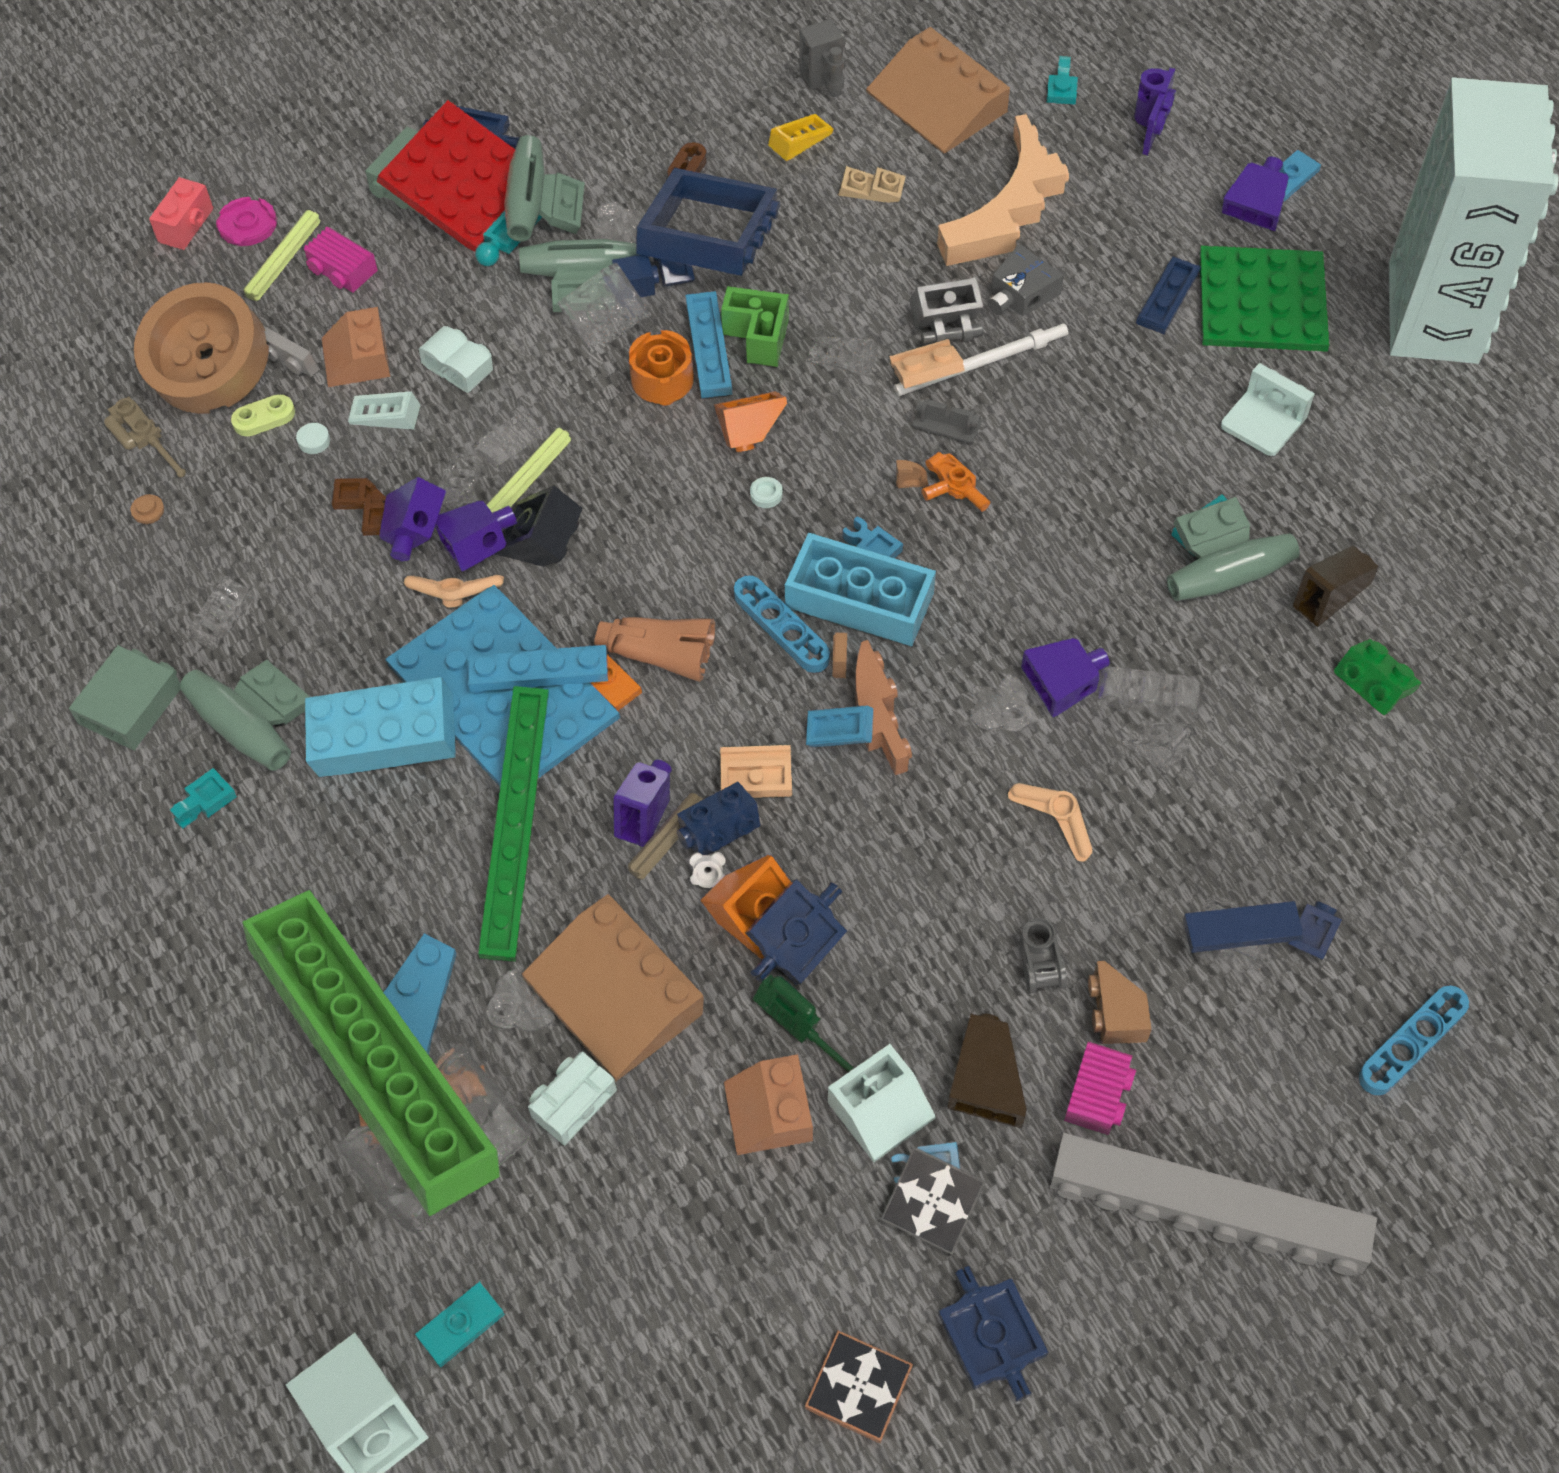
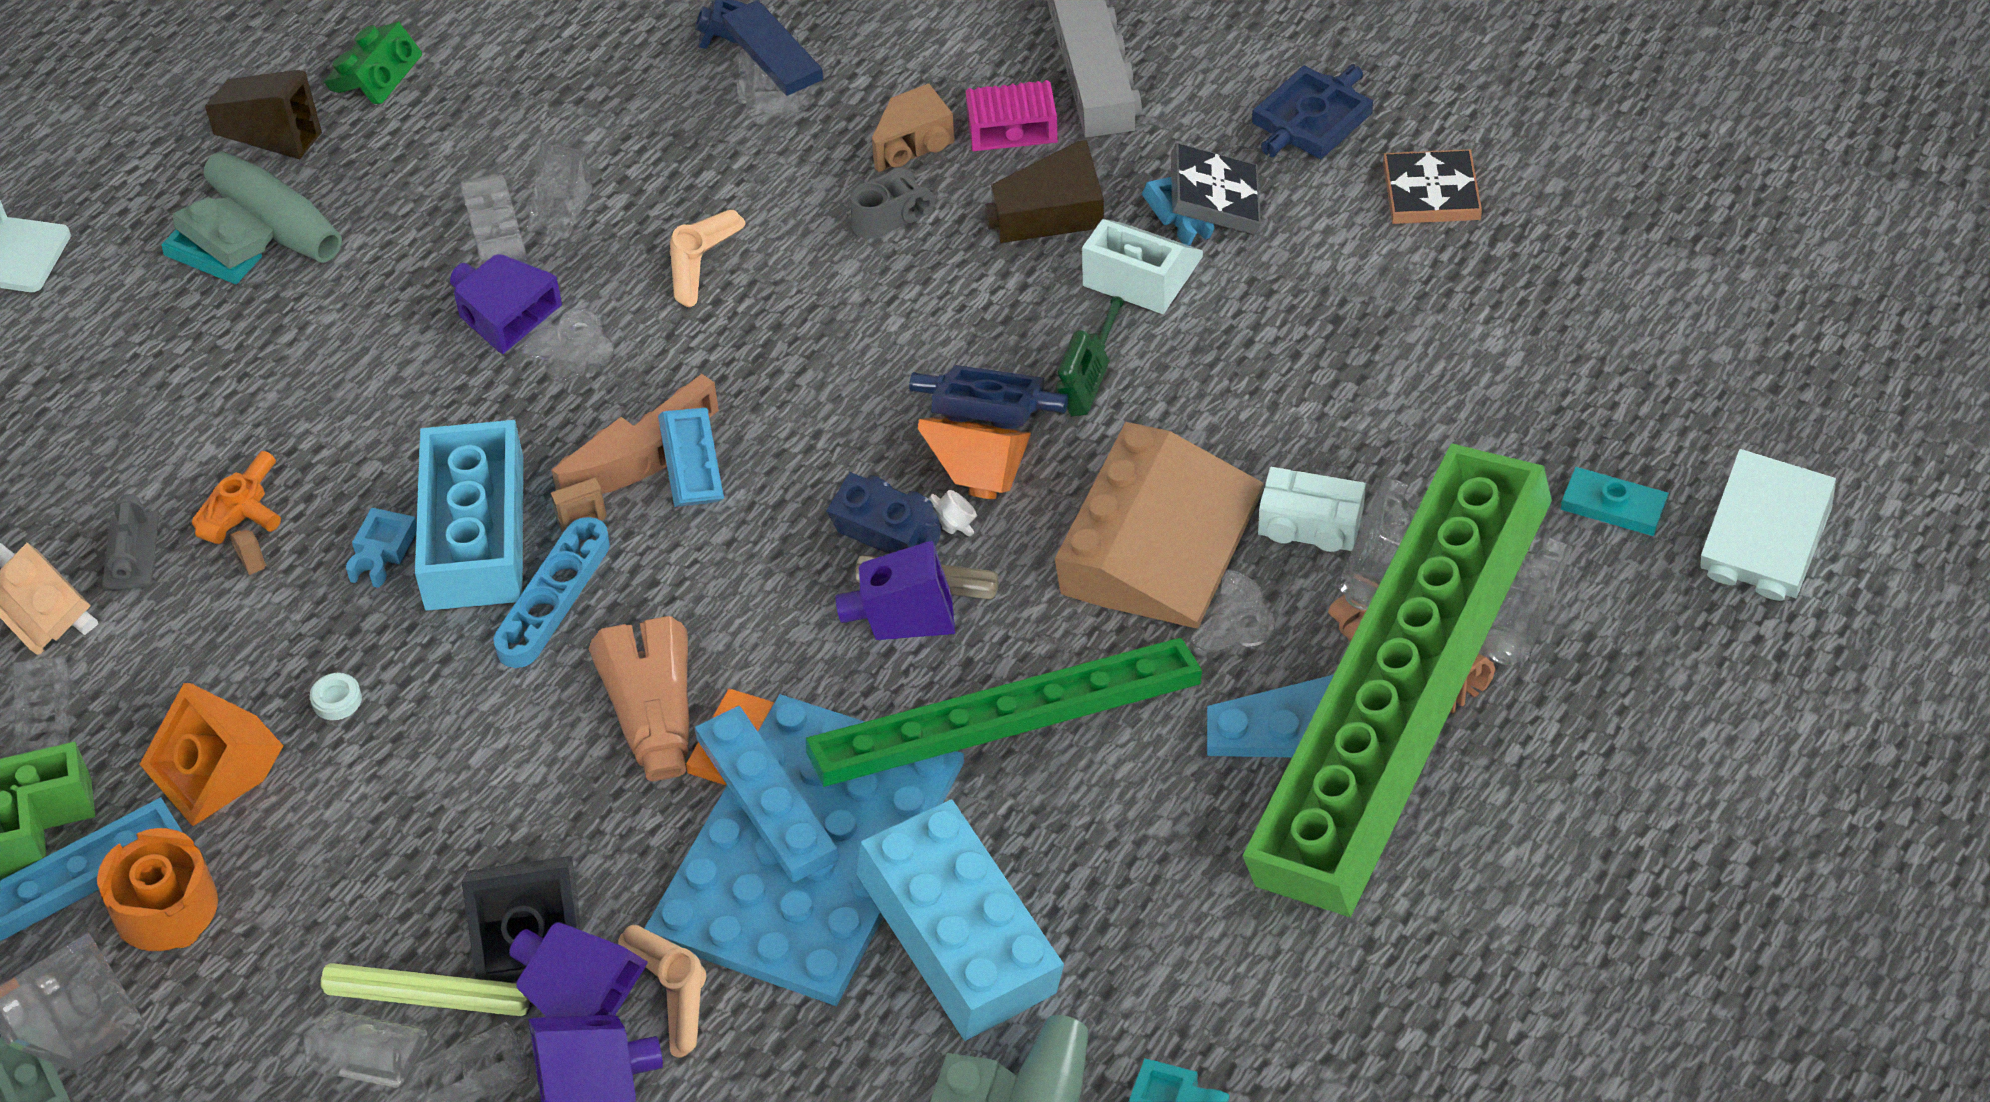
camera: 115 degrees left, 10 degrees down
light nougat plate [720,745,792,798] -> none
nougat slope [724,1054,813,1155] -> none

